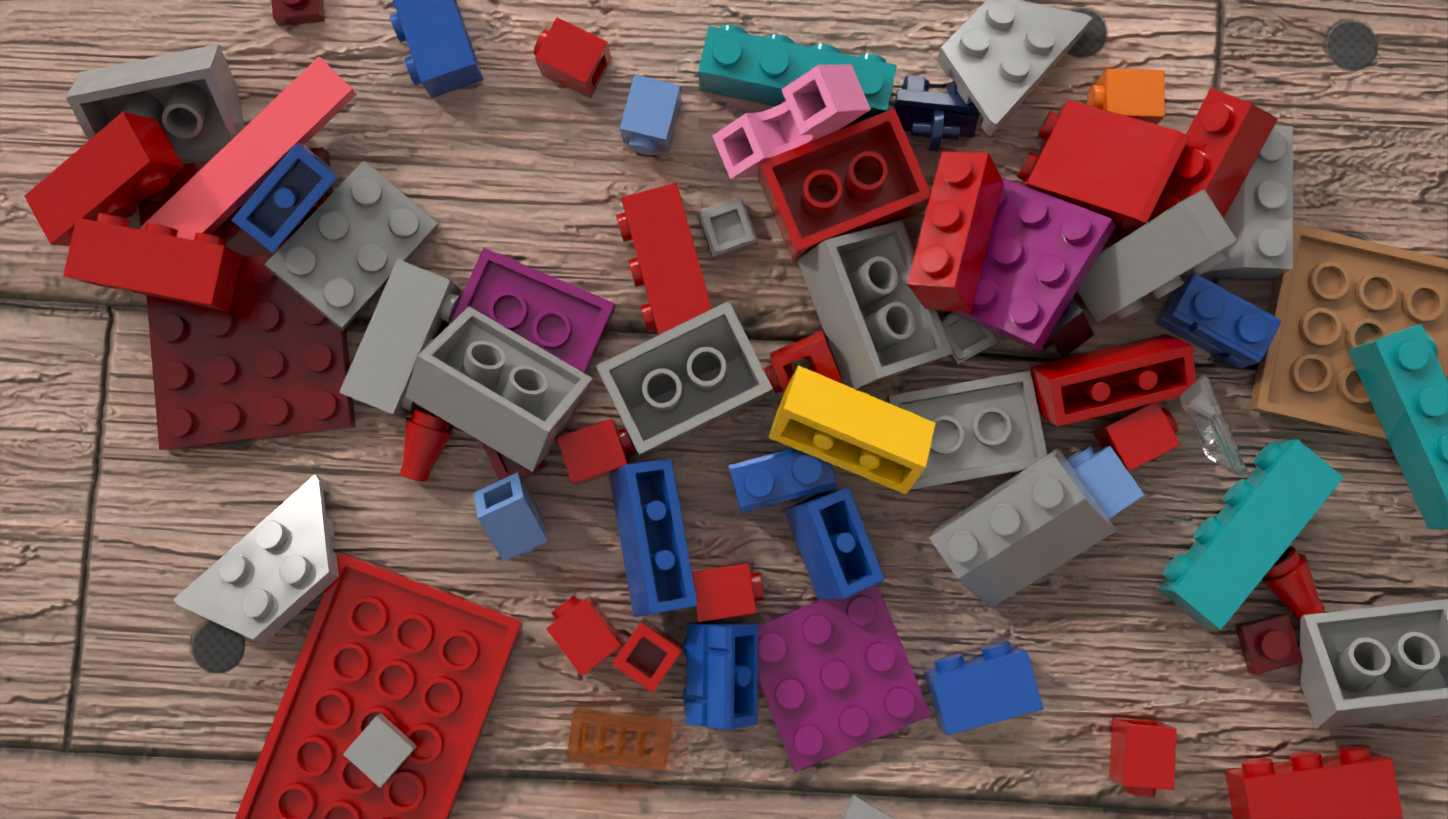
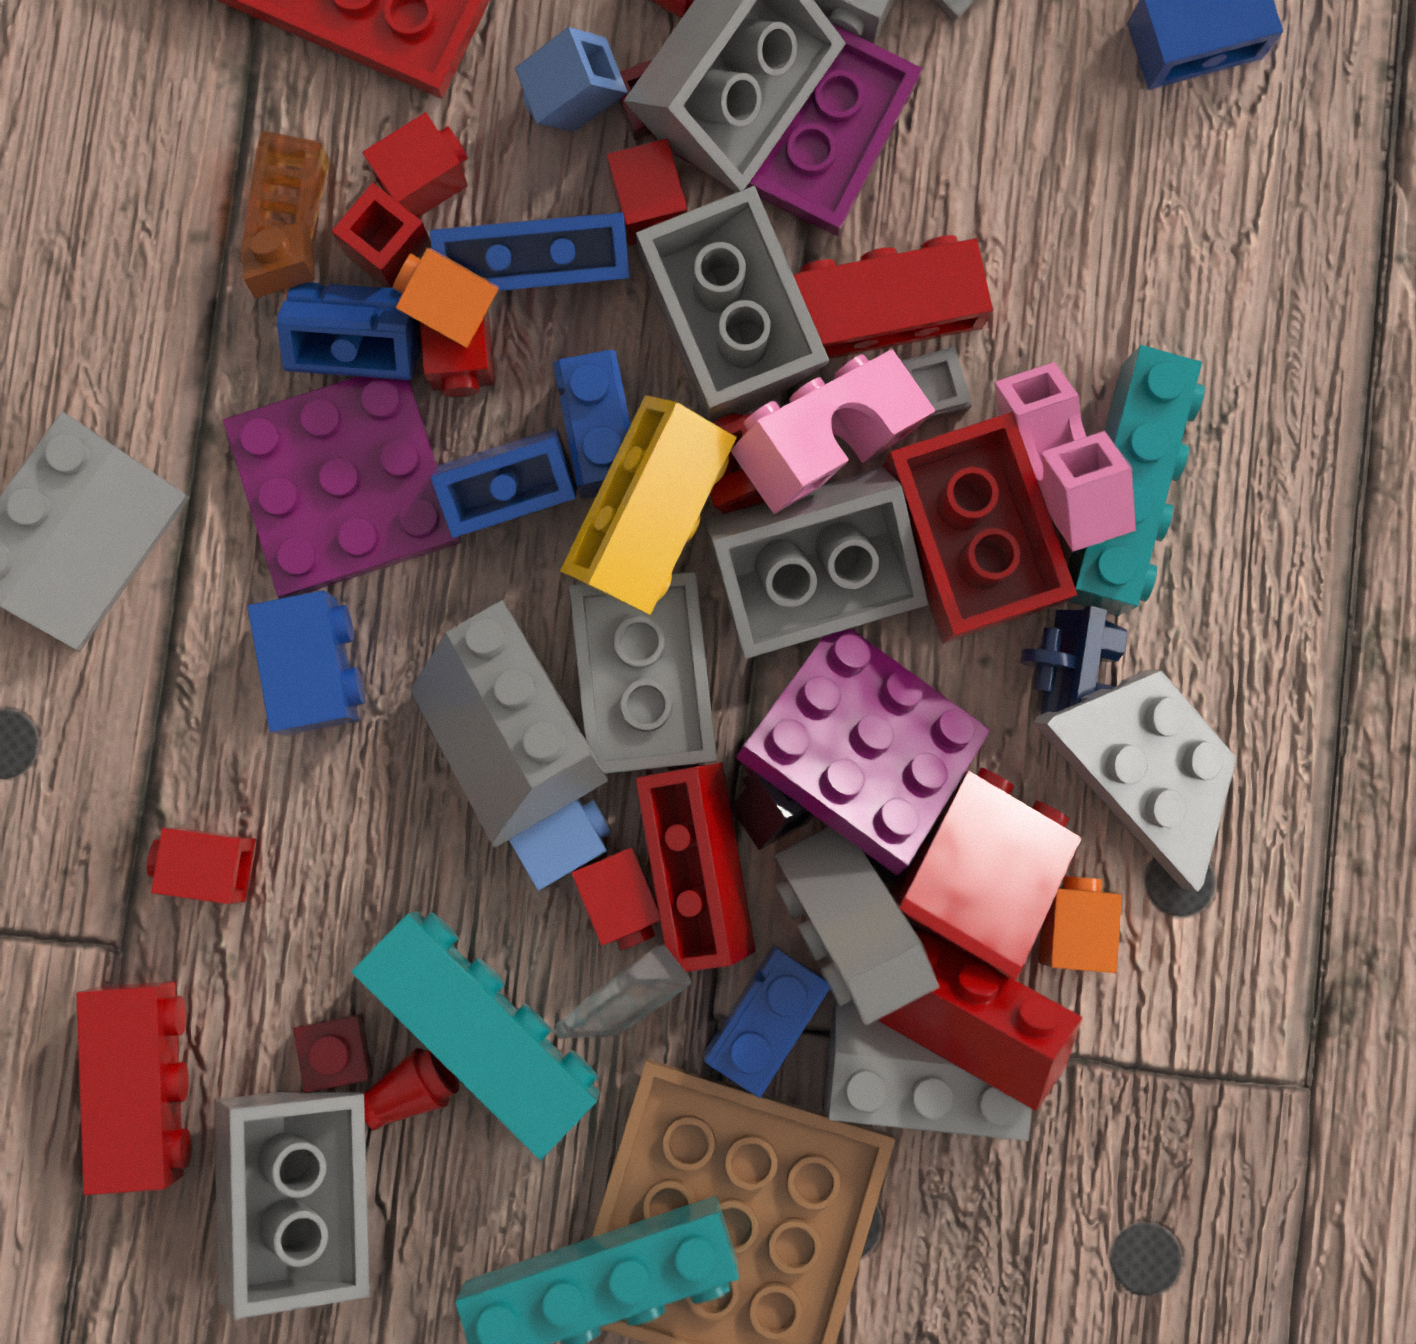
camera: 85 degrees right, 0 degrees up
red brick [534,17,612,99] -> none
medium blue brick [620,74,682,156] -> none
red brick [907,152,1004,313] -> none
light grey tile [940,313,999,366] -> none
none -> dark orange plate [242,221,315,298]
none -> orange brick [392,248,500,348]
none -> bright pink arch [730,349,936,514]

